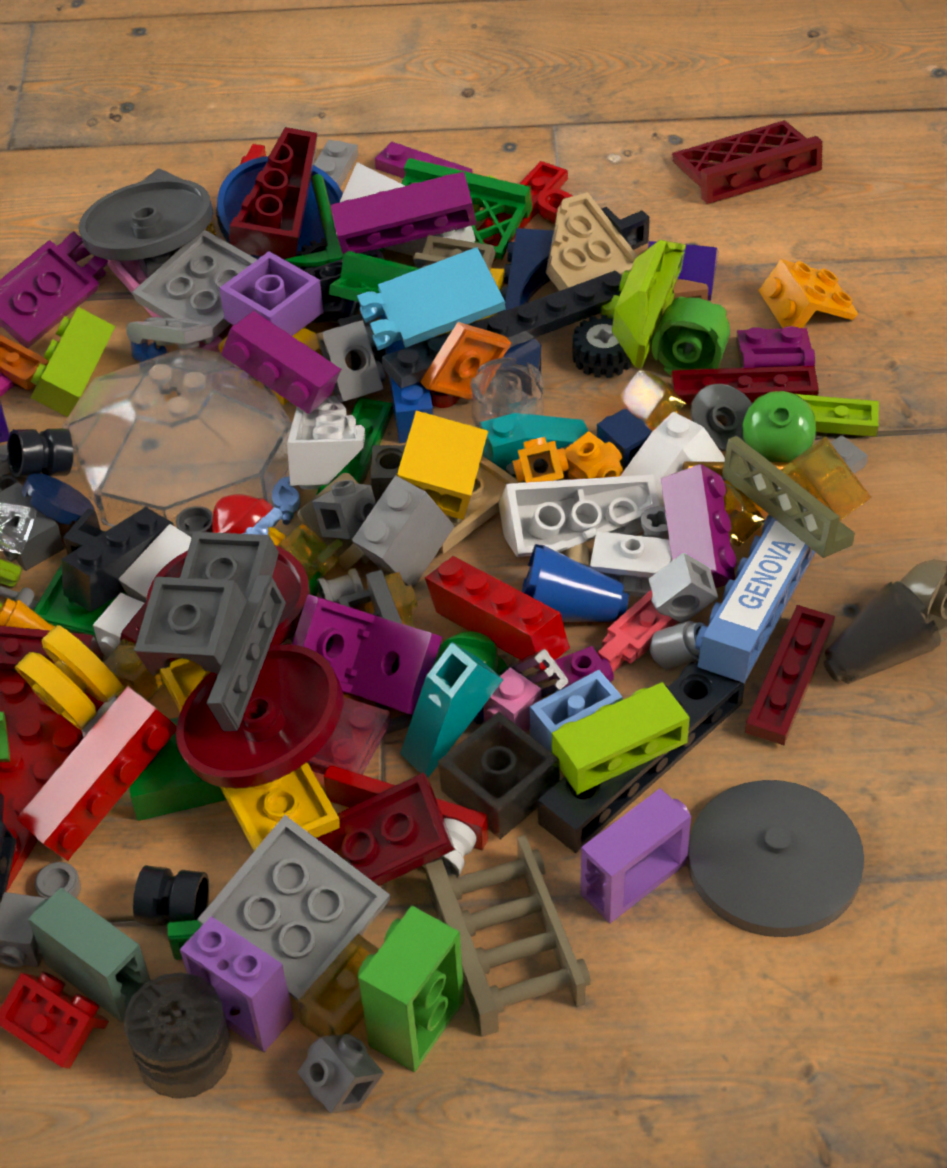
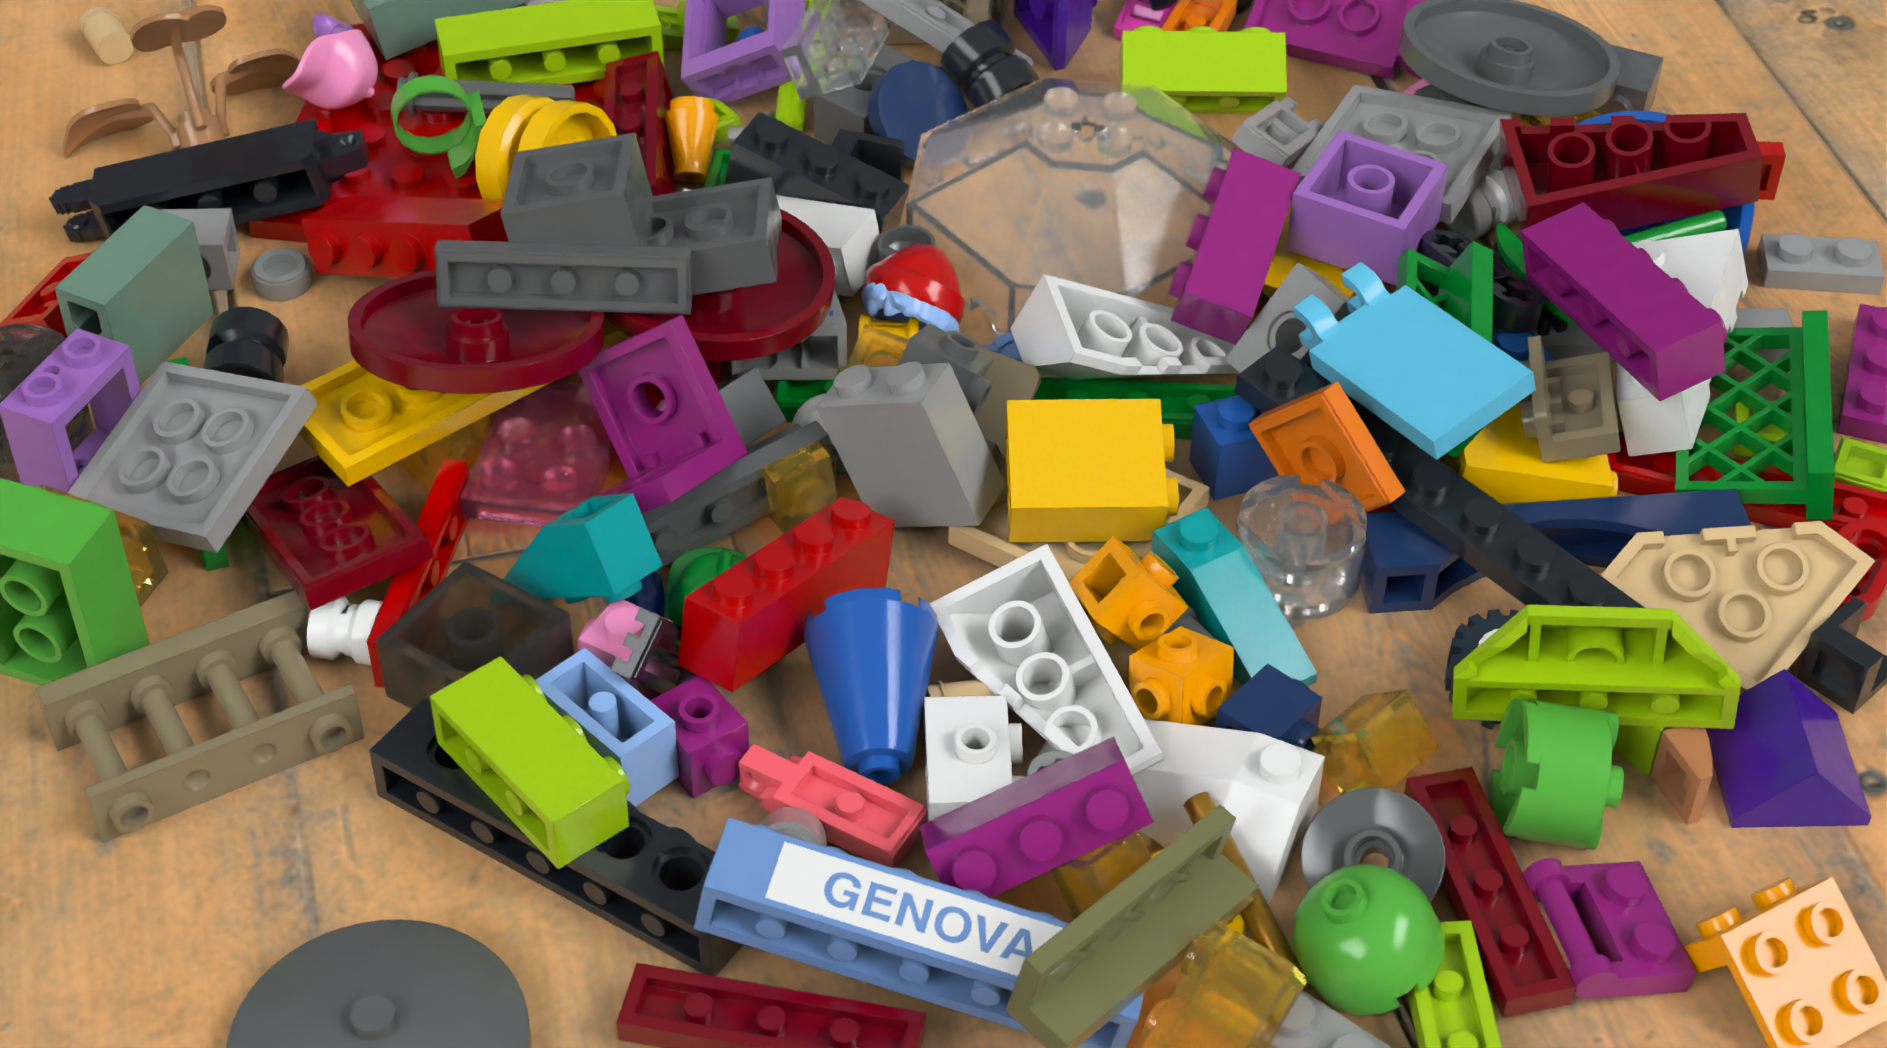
camera: 75 degrees right, 5 degrees down
medium lavender window [580,788,691,923] -> none
light grey brick [649,553,718,623] -> none

